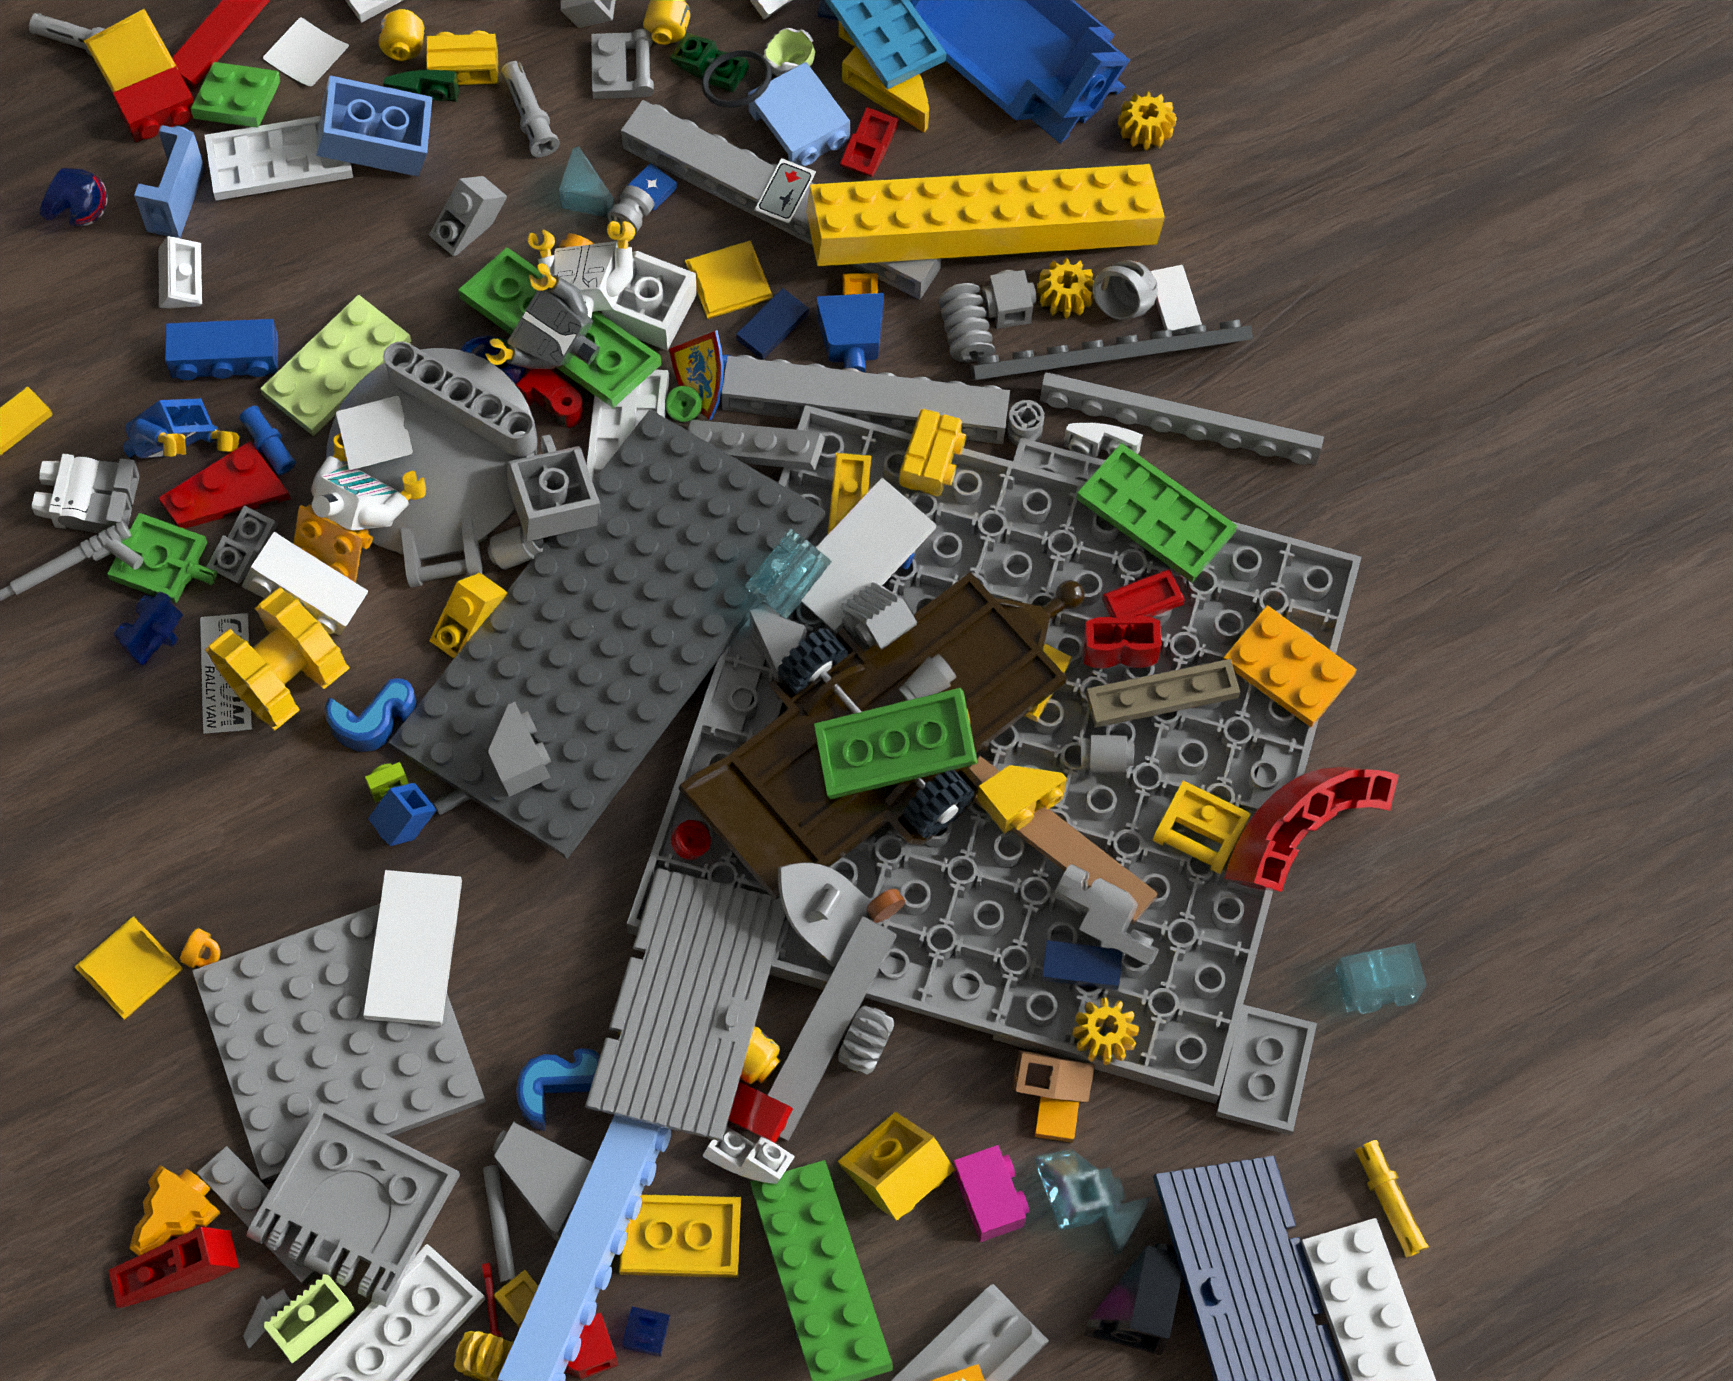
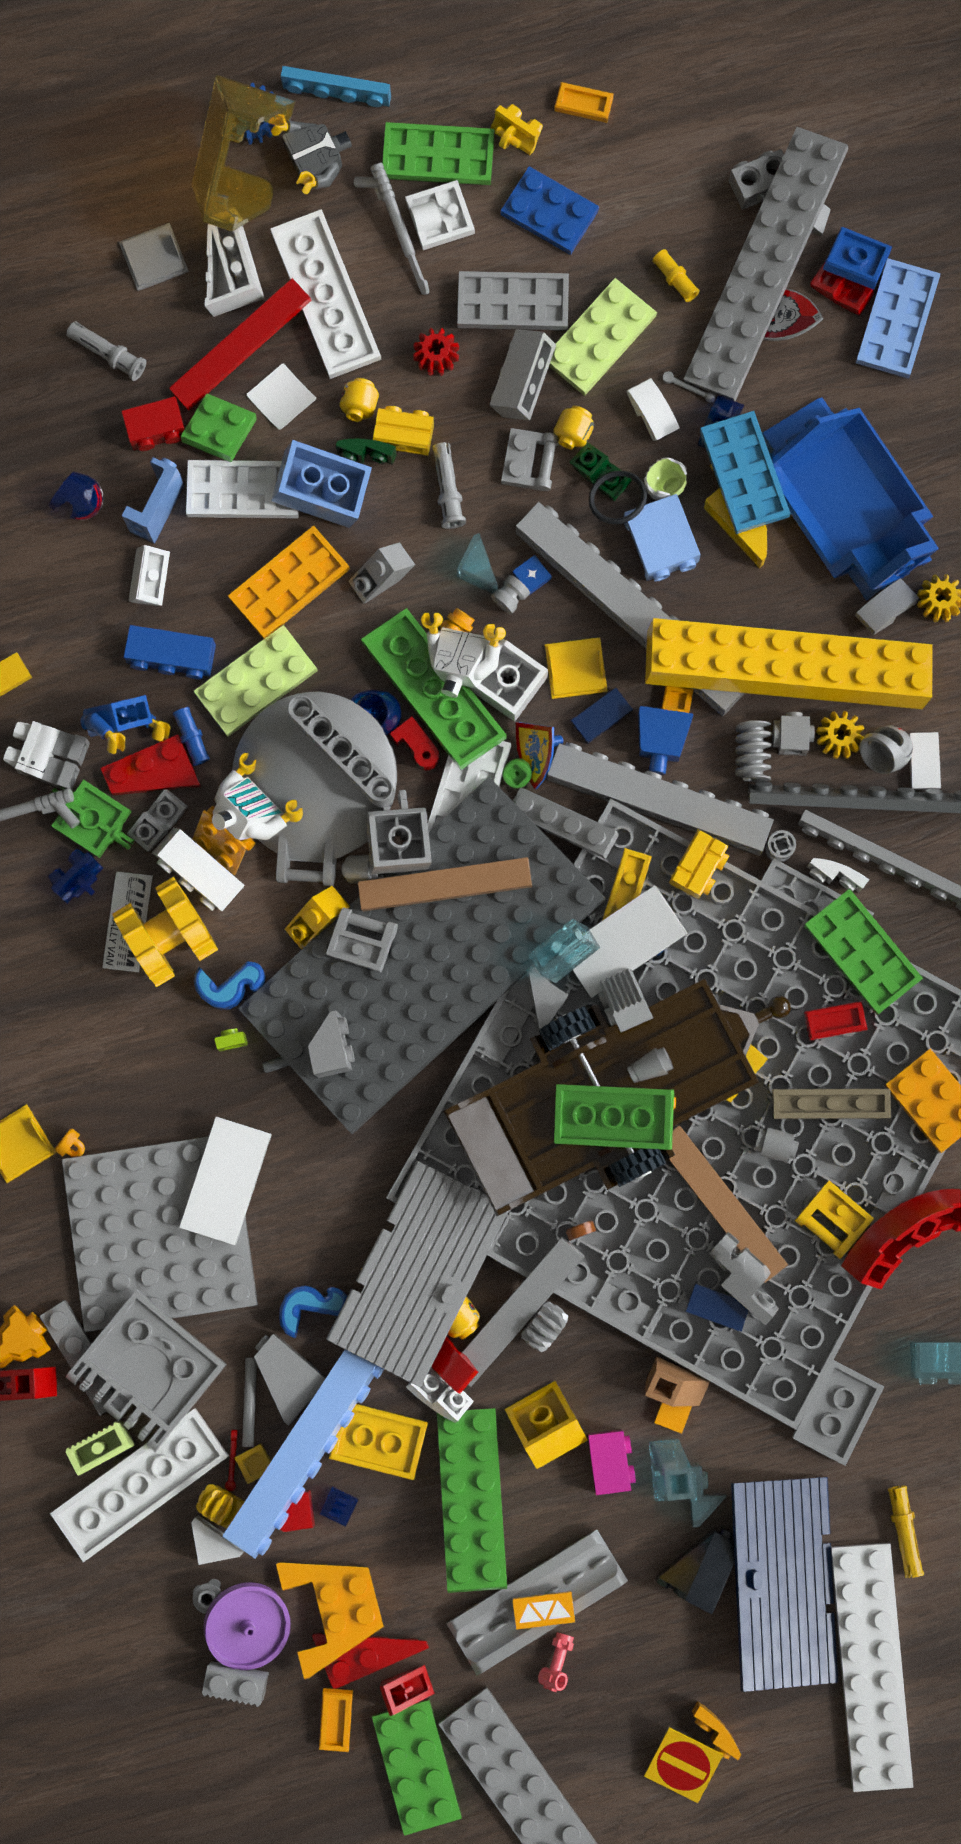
camera: 20 degrees right, 15 degrees up
yellow piece [84,9,178,92] -> none
light grey bar [243,1289,291,1348] -> none
white sticker [336,396,413,470] -> none
blue brick [368,783,437,846] -> none
dark grey torso [485,263,600,369] -> none
red tile [671,820,711,860] -> none
sticker [754,158,816,224] -> none
light grey shield [778,863,871,967] -> none
red slope [840,107,899,177] -> none
yellow slope [977,765,1067,834] -> none
yellow gear [1072,997,1139,1066] -> none
red brick [1082,616,1162,668] -> none
none -> light orange plate [228,525,350,639]
none -> light grey plate [326,907,398,973]
none -> medium nougat tile [358,857,532,912]
none -> light grey slope [855,578,919,635]

